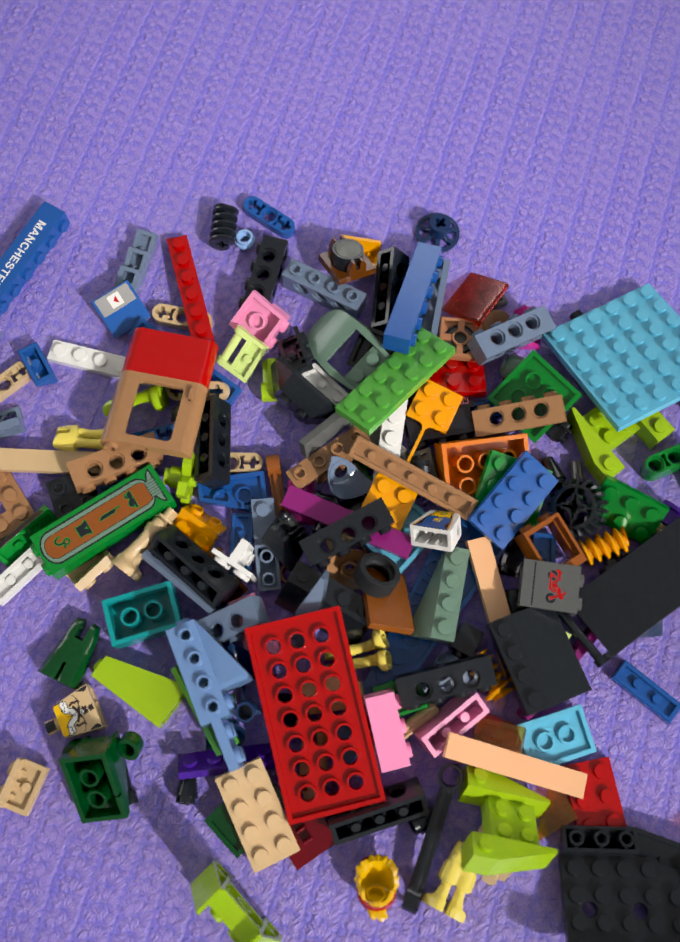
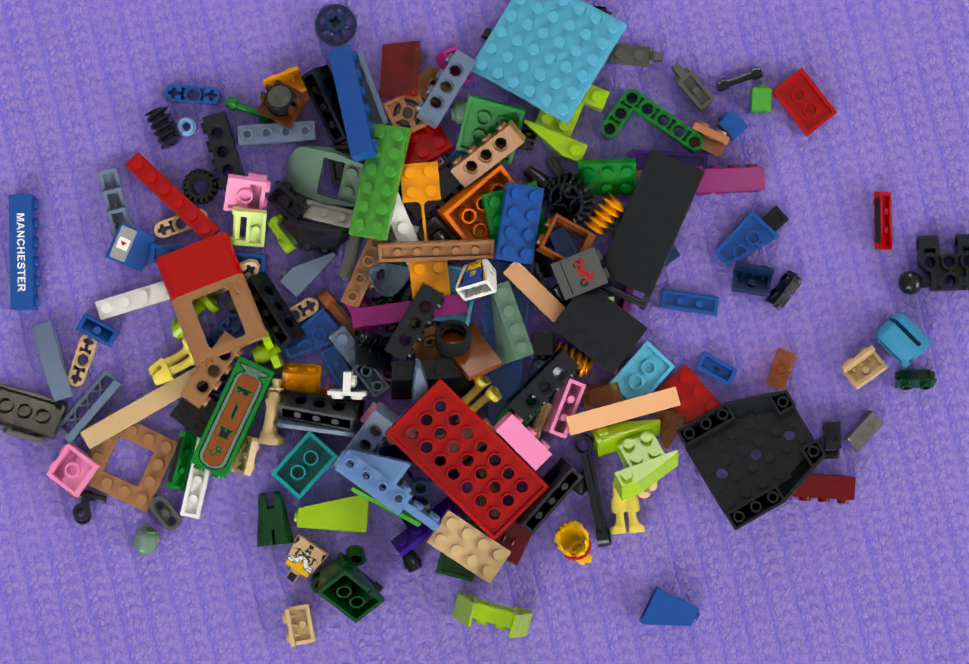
camera: 30 degrees left, 15 degrees up
none -> black tyre [182,168,219,204]
none -> green bar [225,96,272,123]
none -> sand blue slope [280,253,337,298]
none -> blue piece [695,351,738,386]

